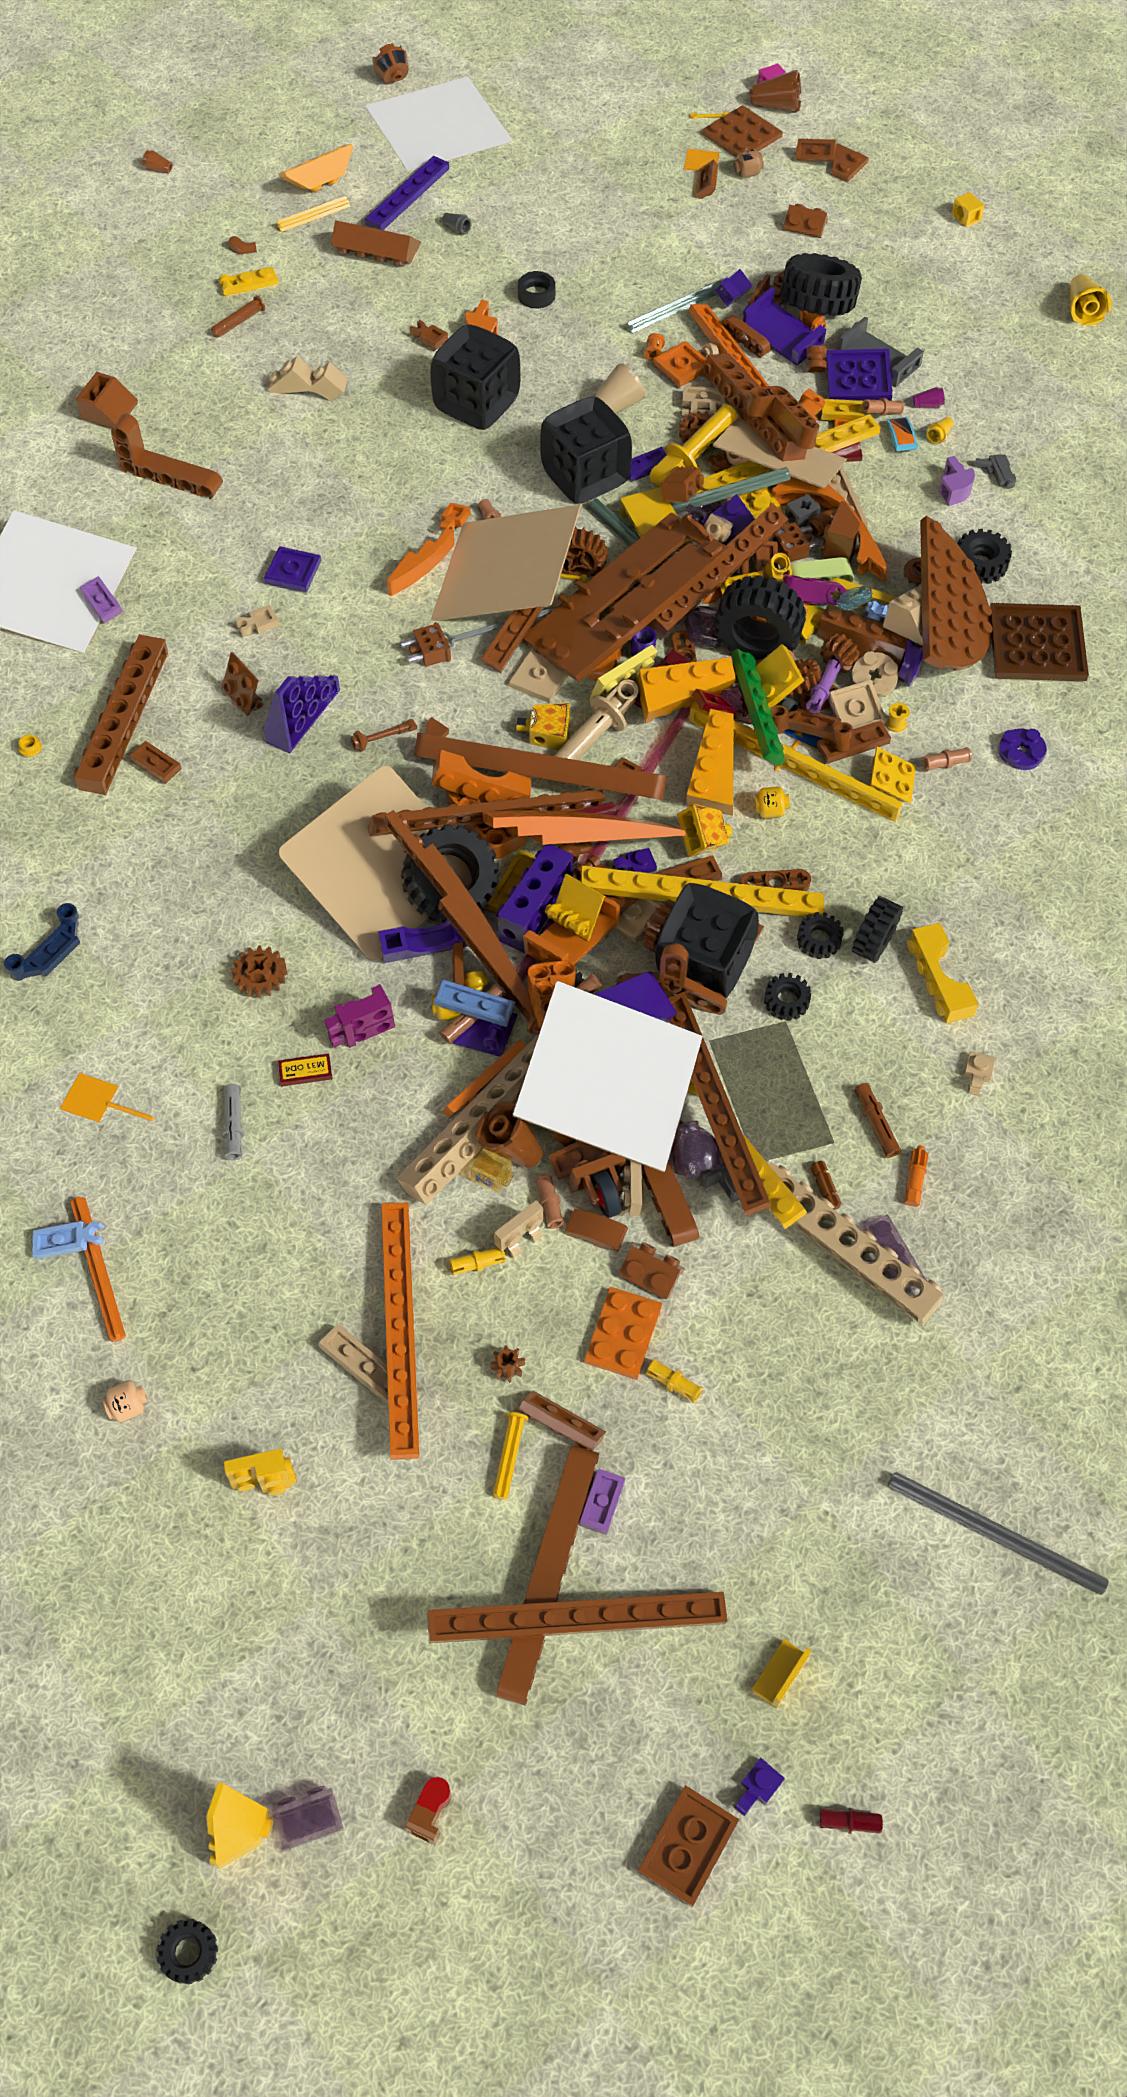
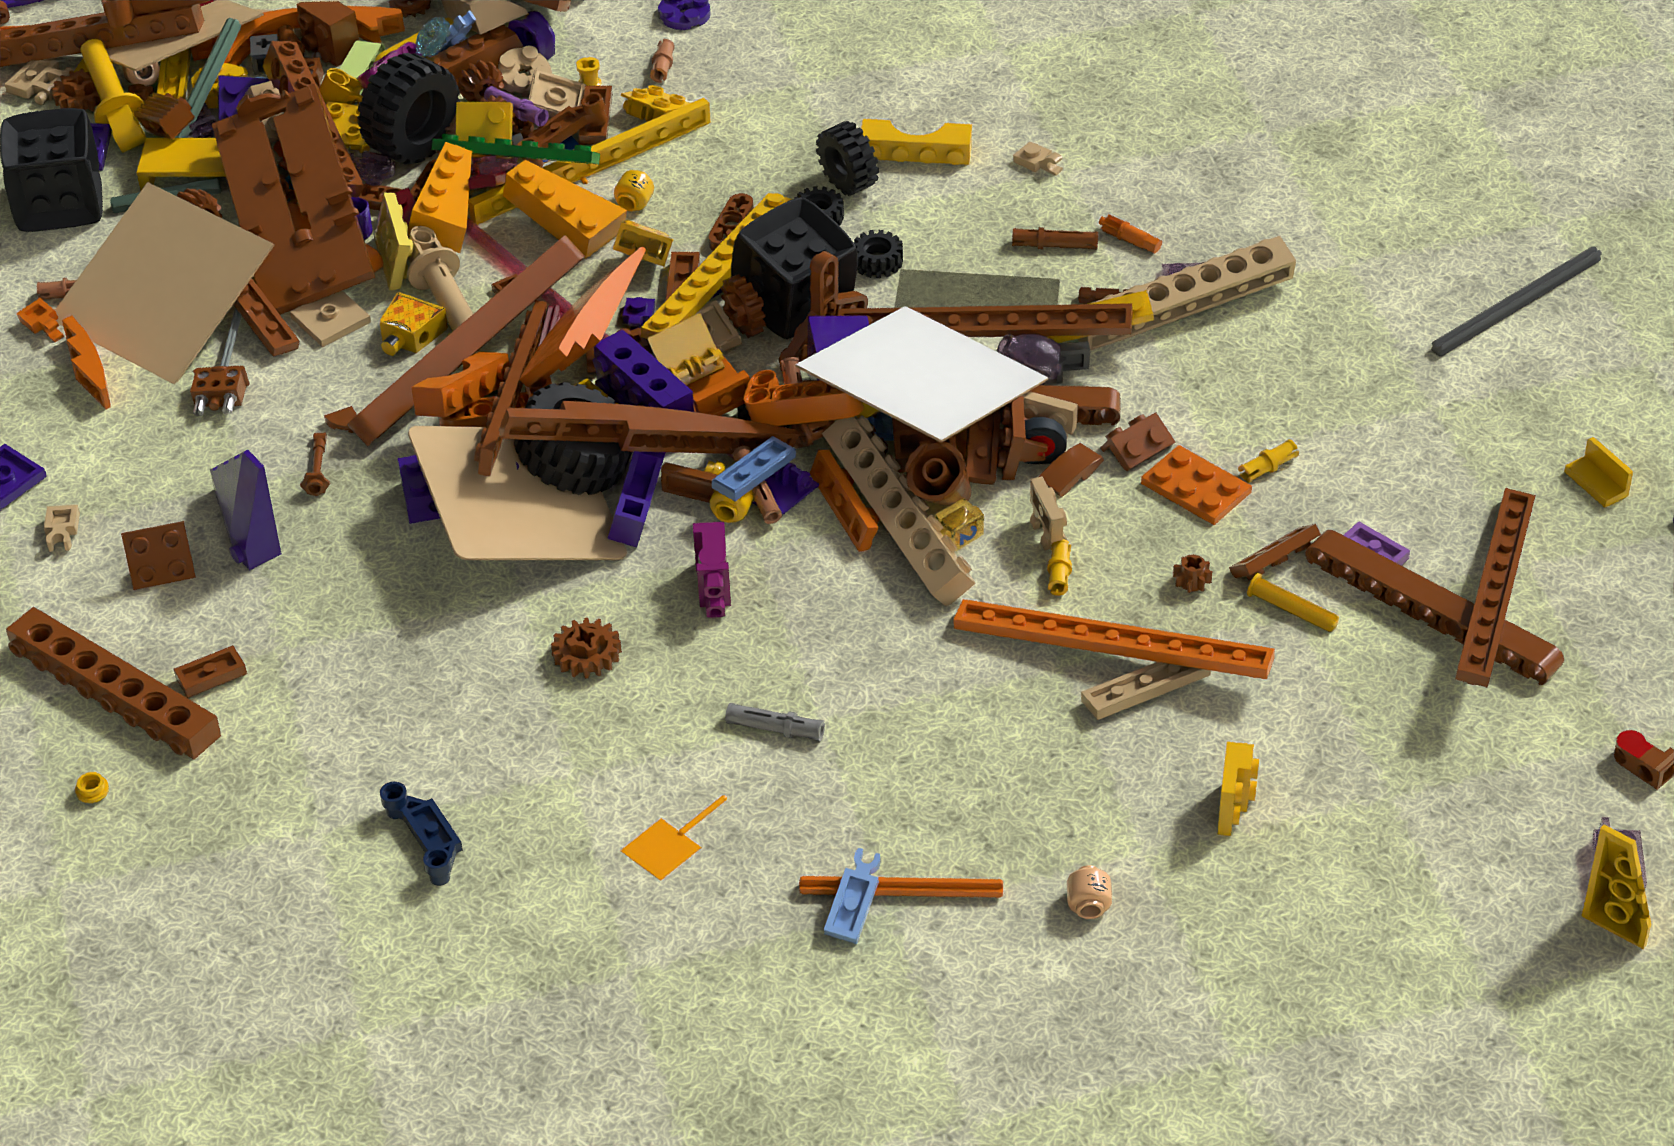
camera: 65 degrees left, 15 degrees down
tile [278,1053,333,1087] -> none
nougat pin [535,1174,564,1229] -> none

